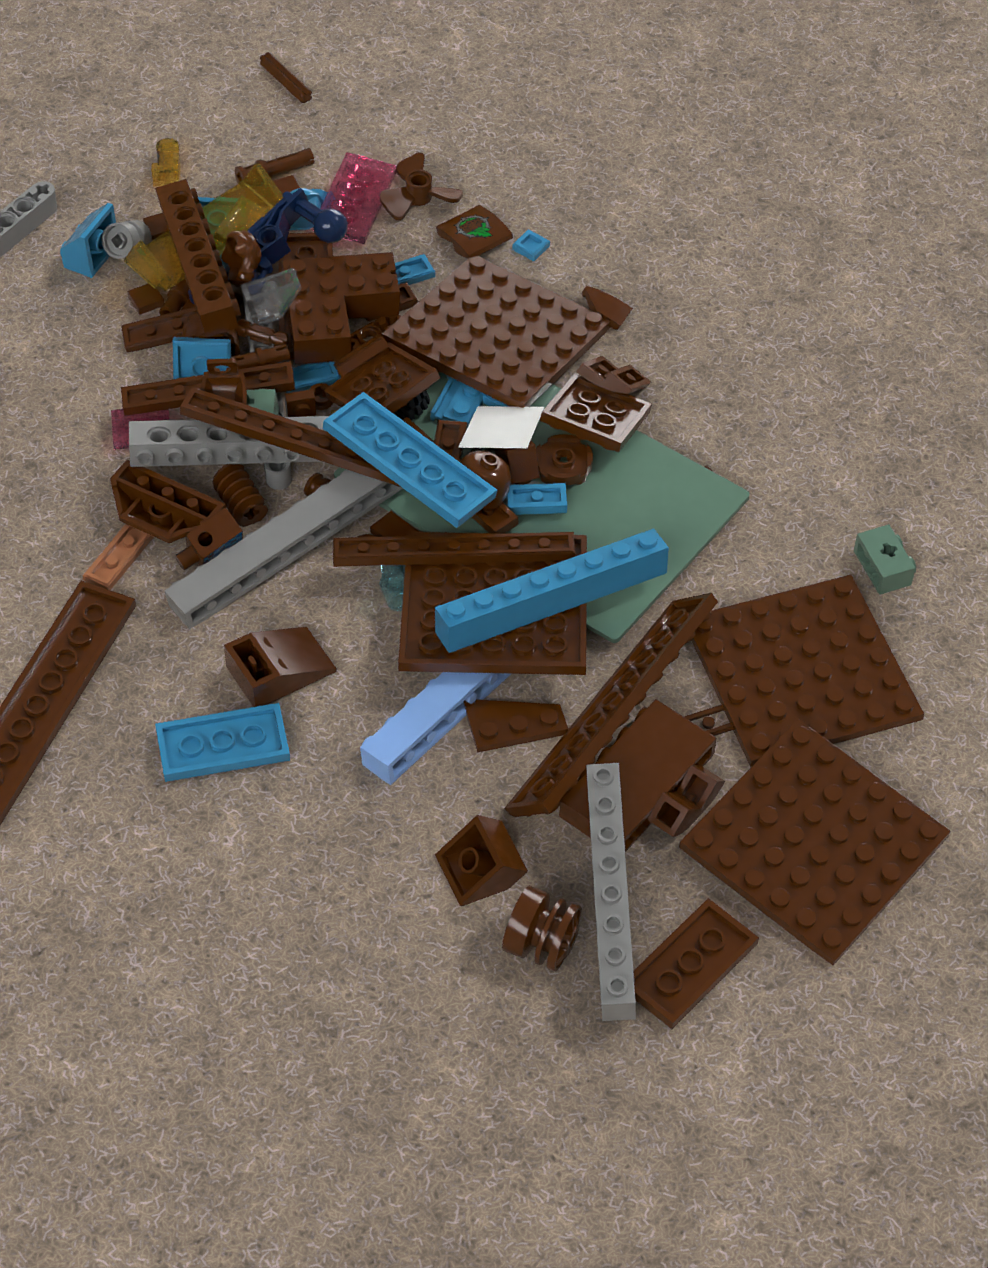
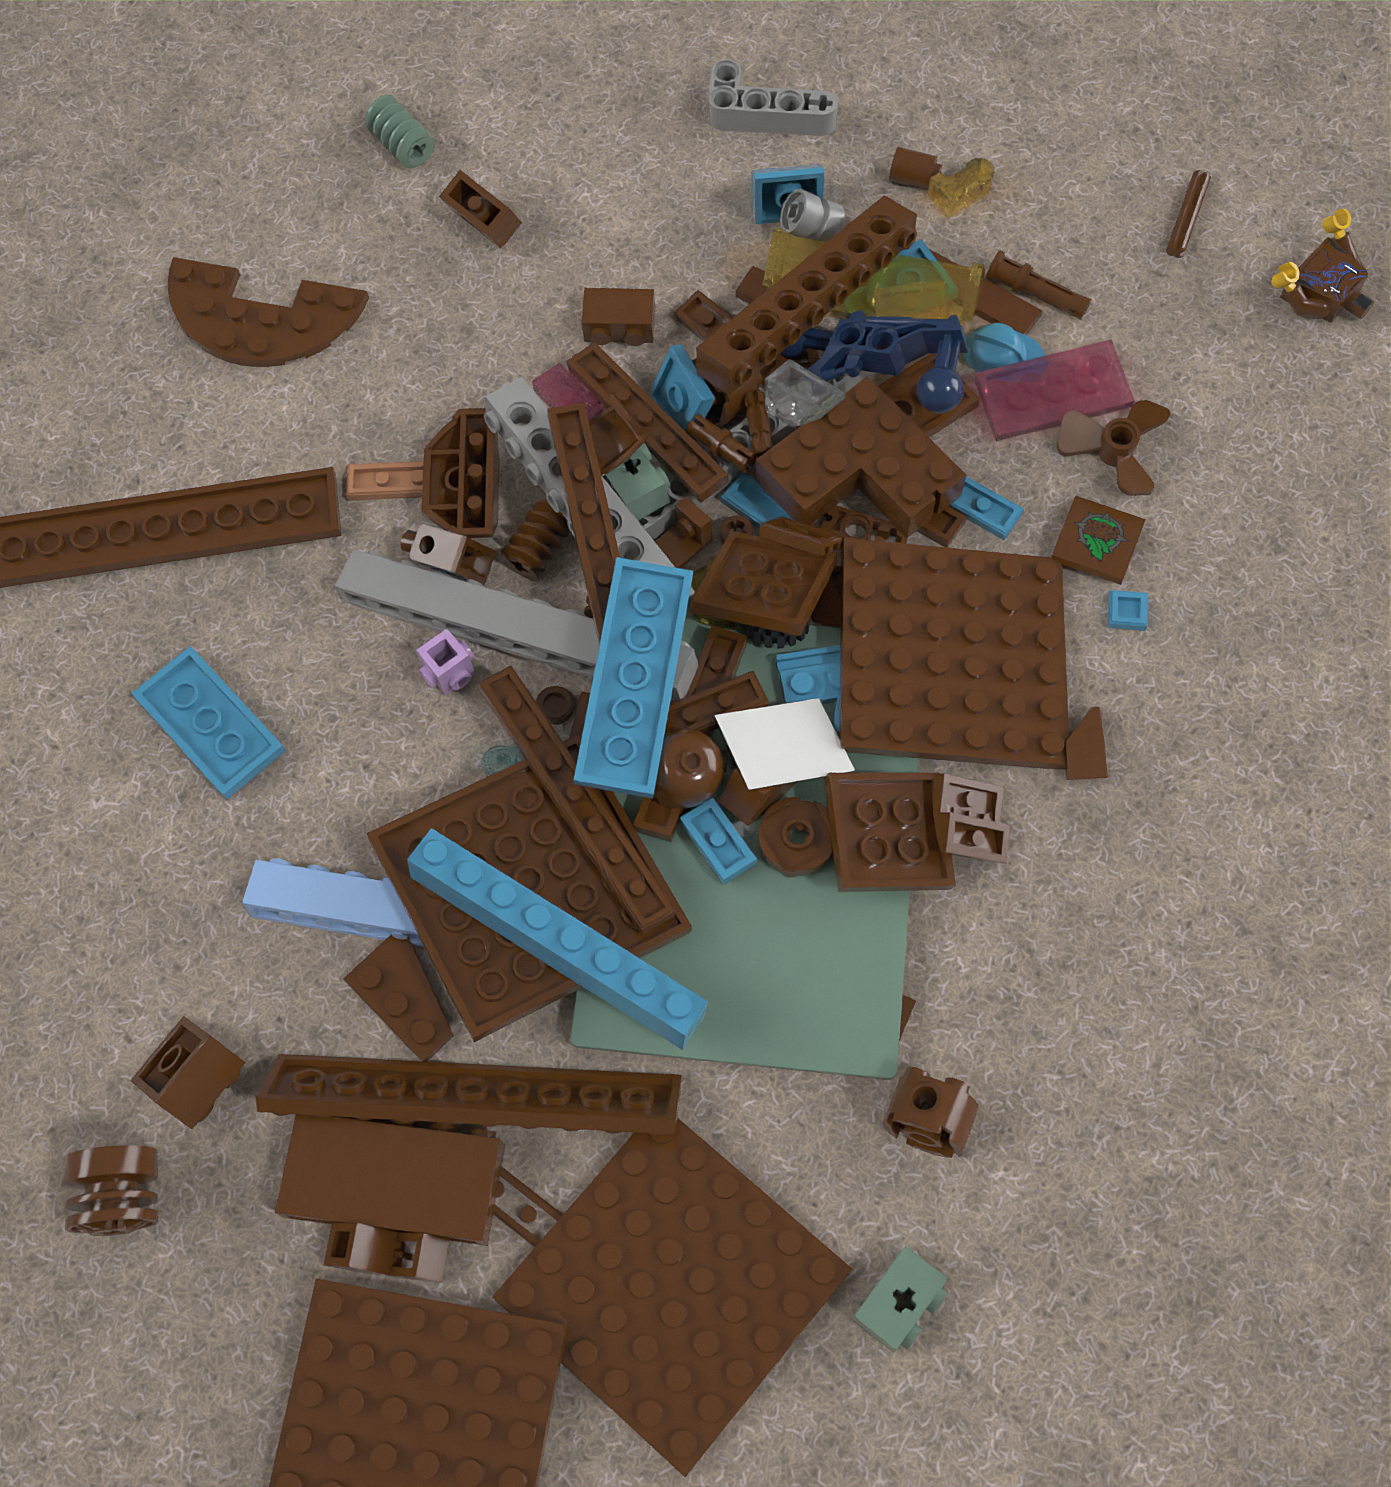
camera: 65 degrees right, 15 degrees up
reddish brown hair [221,230,262,287] -> none
reddish brown slope [224,627,337,707] -> none
light grey brick [586,763,636,1021] -> none
reddish brown plate [633,898,759,1029] -> none
none -> lavender brick [416,629,475,695]
none -> reddish brown brick [582,288,656,346]
none -> reddish brown brick [883,1066,979,1158]
none -> reddish brown brick [889,147,942,190]
none -> reddish brown torso [1271,208,1374,322]

